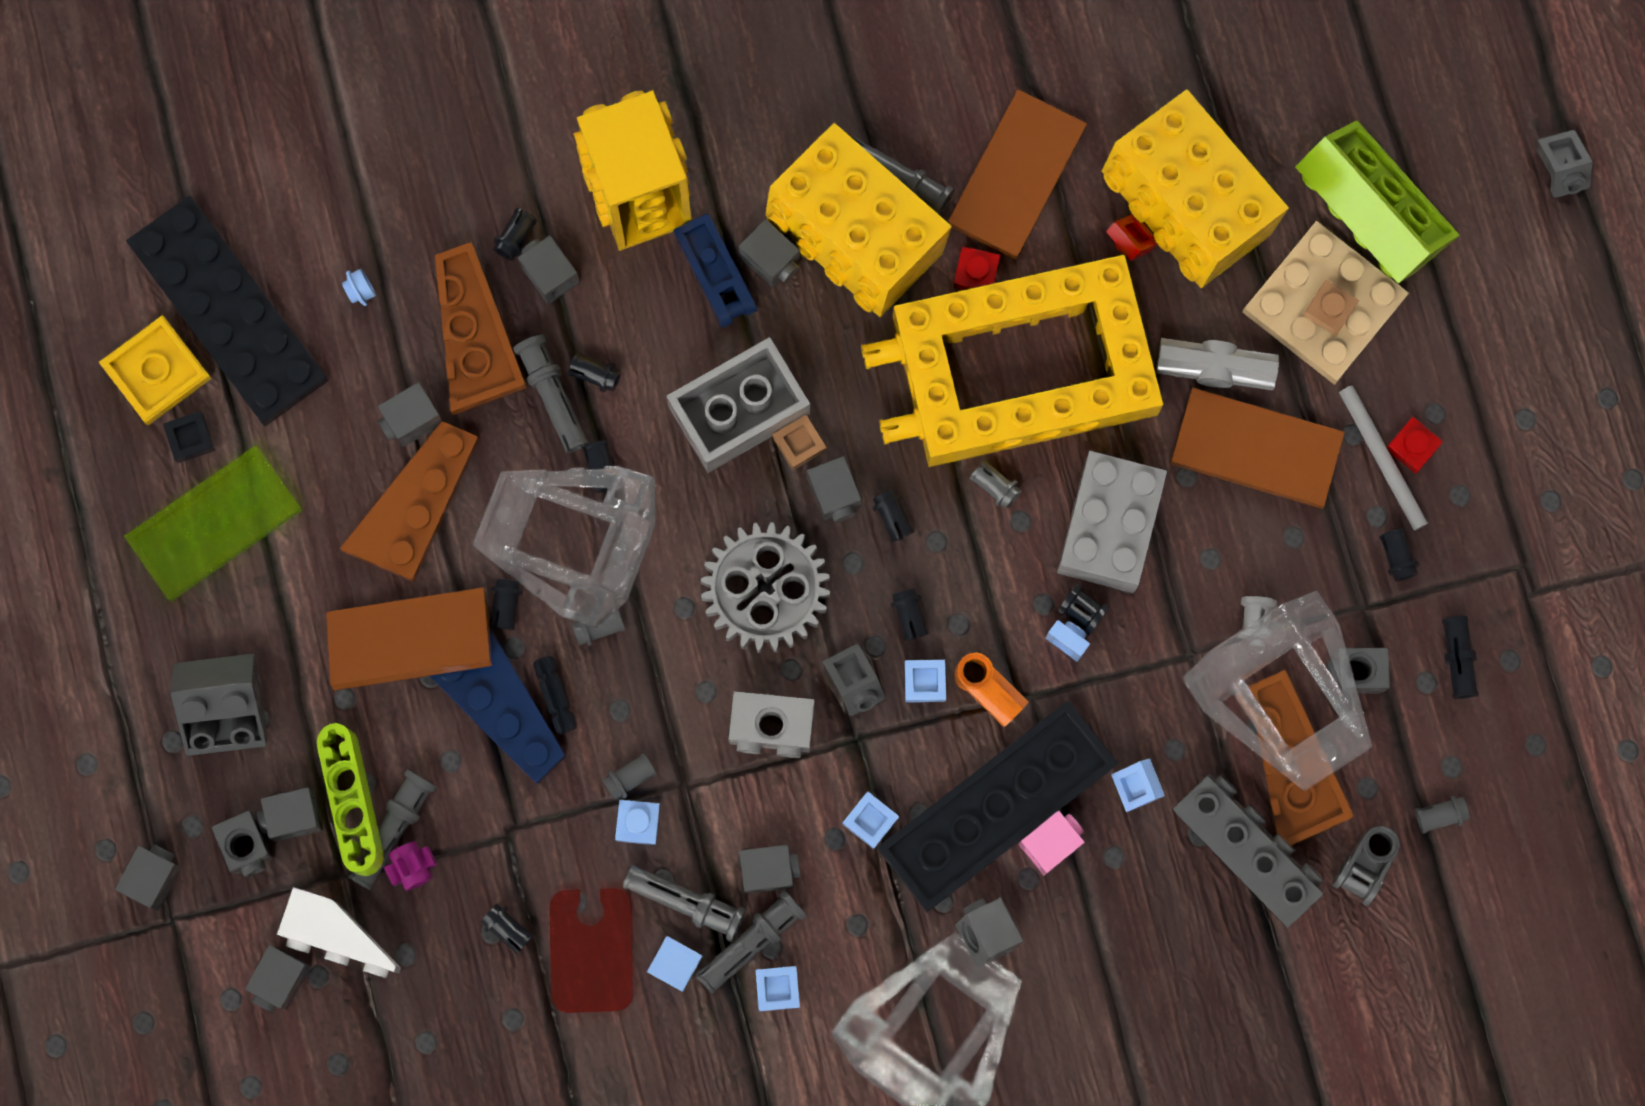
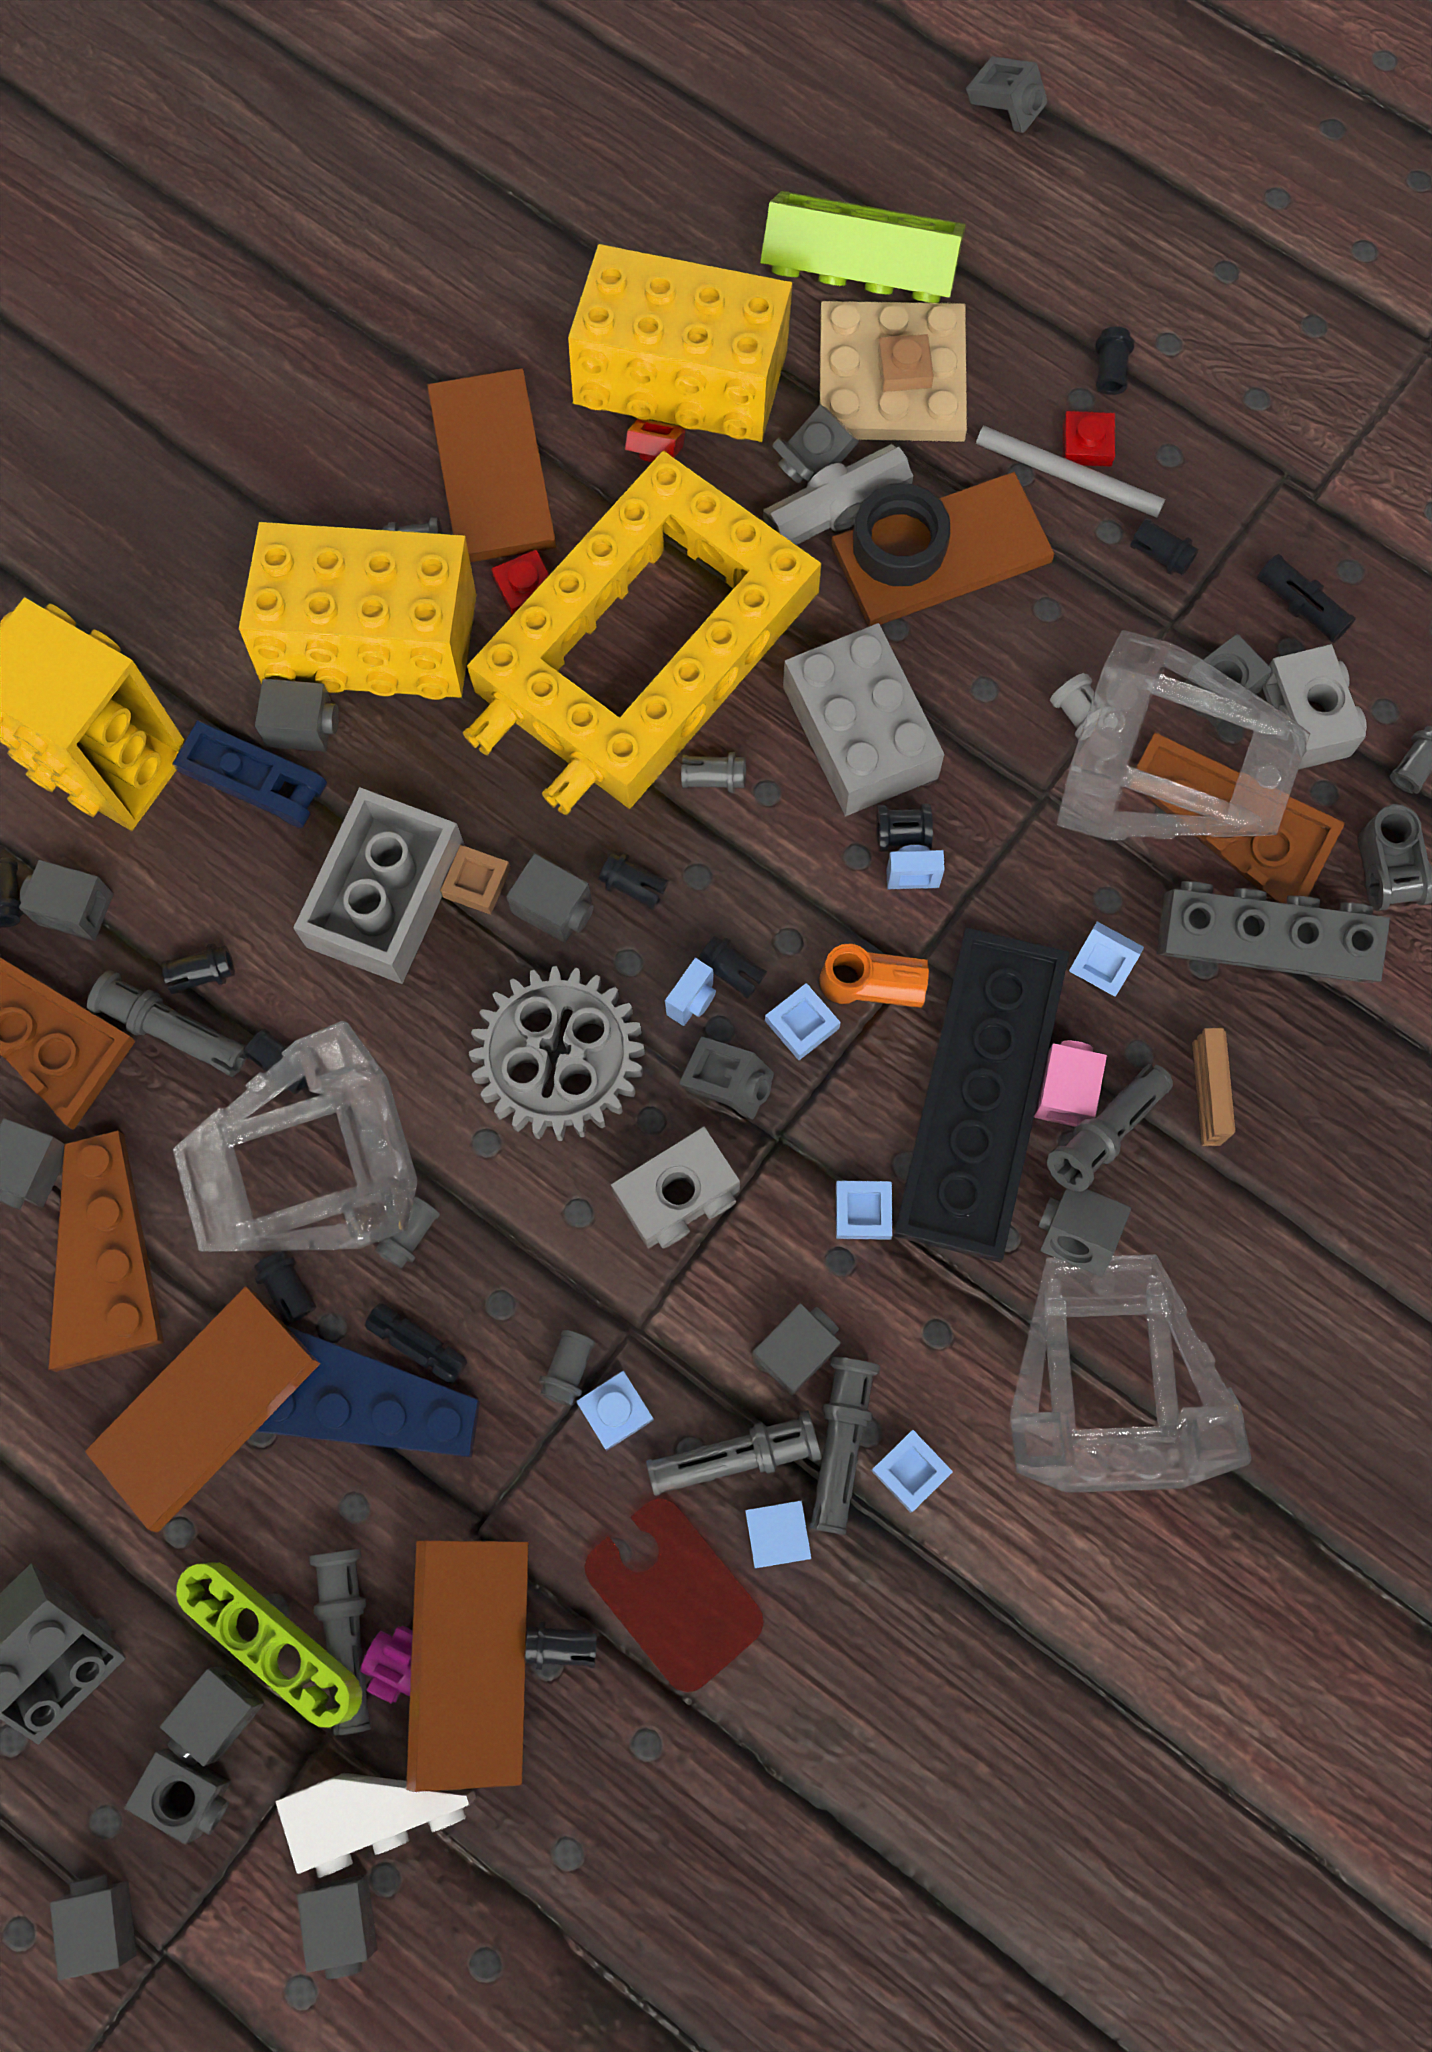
camera: 35 degrees left, 5 degrees down
none -> dark orange tile [406,1541,528,1792]
none -> light blue plate [665,958,716,1026]
none -> dark grey bracket [772,404,860,483]
none -> black tyre [853,483,950,586]
none -> dark grey pin [1047,1064,1173,1191]
none -> black pin [1095,326,1134,395]
none -> medium nougat tile [1192,1028,1236,1146]
none -> light grey brick [1262,644,1367,771]

